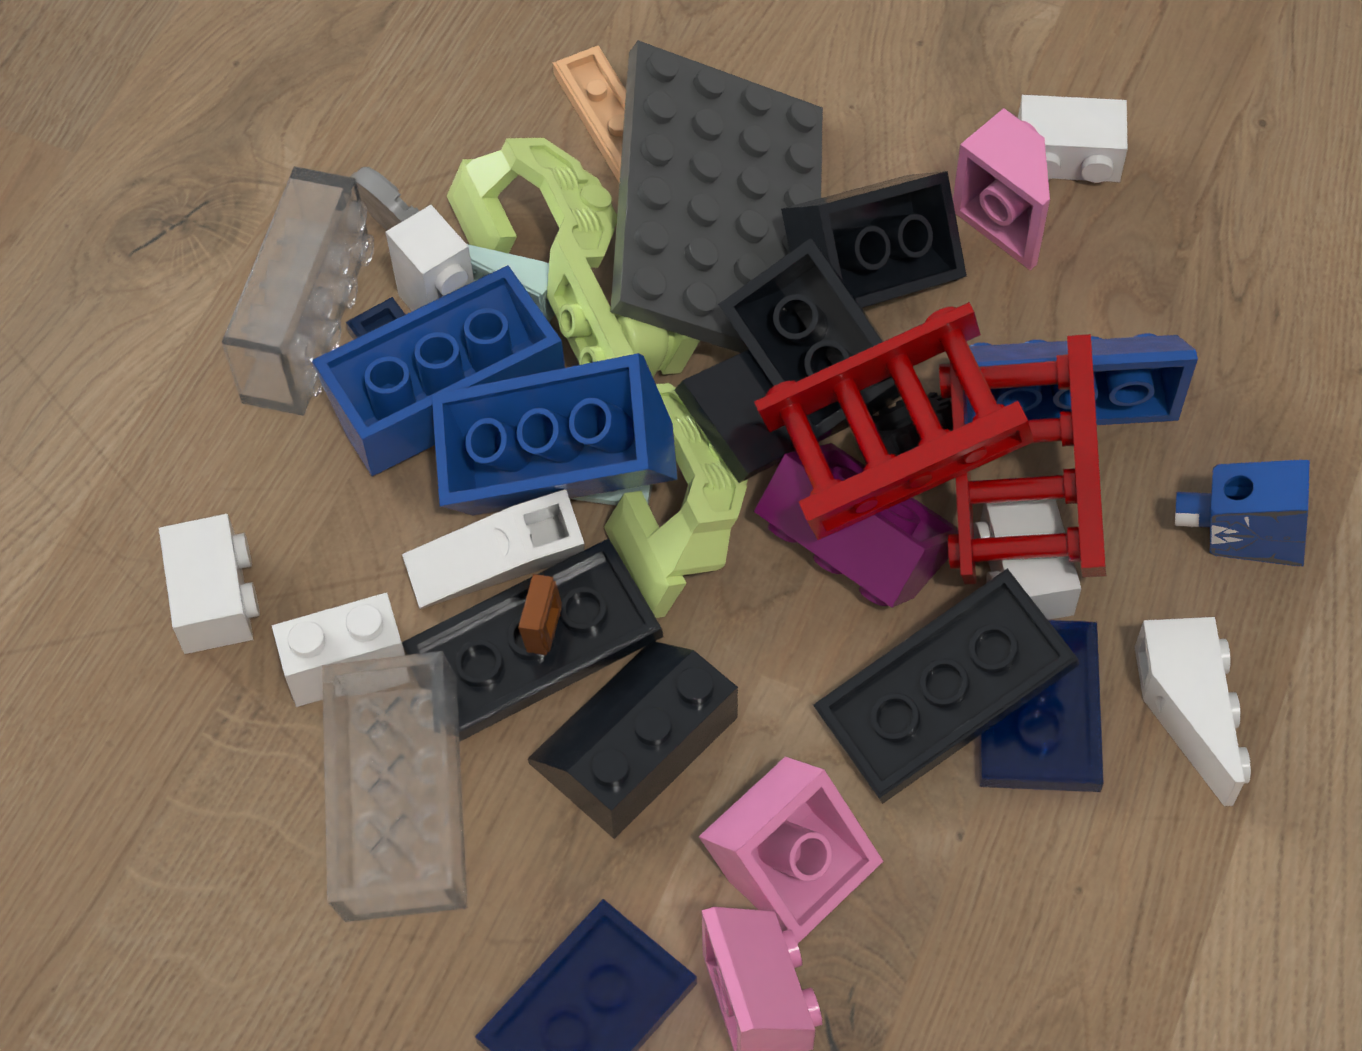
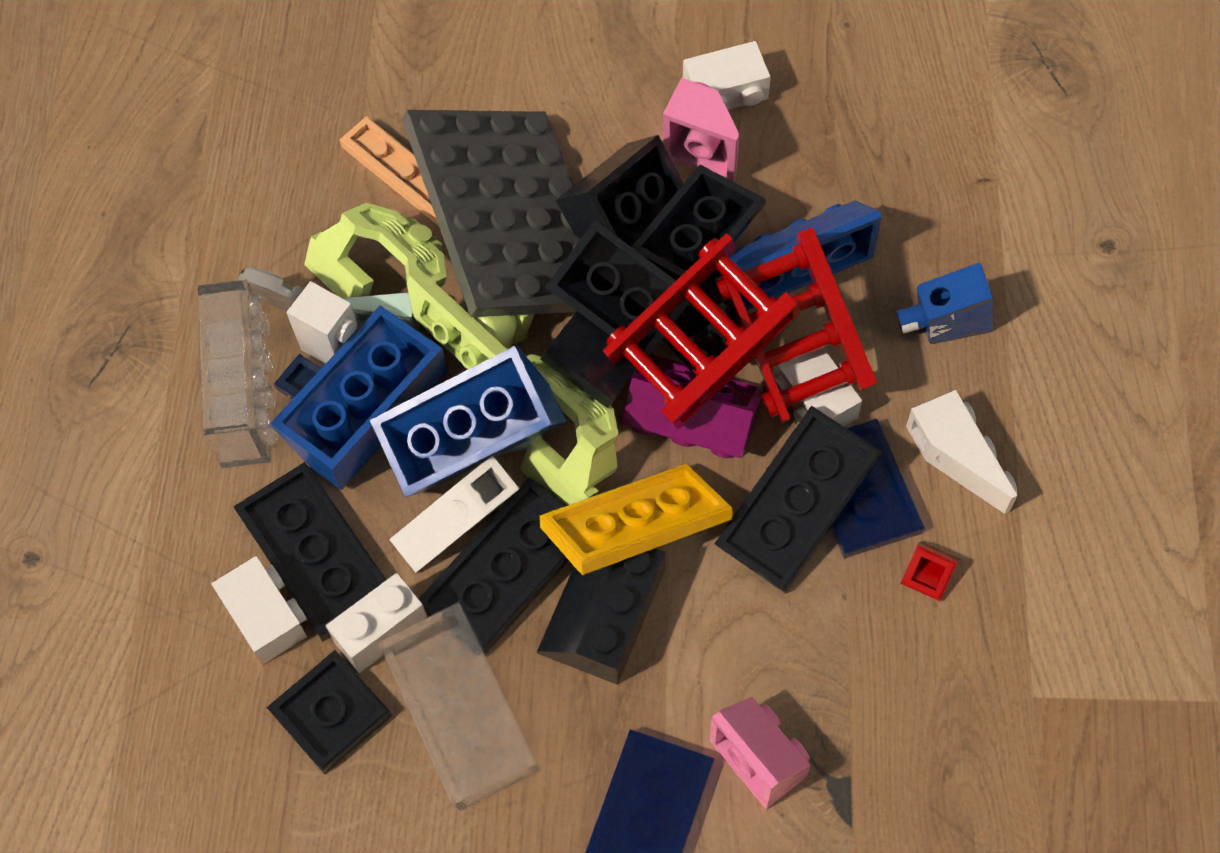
camera: 20 degrees left, 5 degrees up
dark orange tile [519,574,562,655] -> none
bright pink slope [698,757,884,944] -> none
none -> black tile [233,462,386,642]
none -> black tile [267,650,392,775]
none -> yellow tile [540,464,732,575]
none -> black slope [631,164,766,286]
none -> red slope [900,542,959,601]

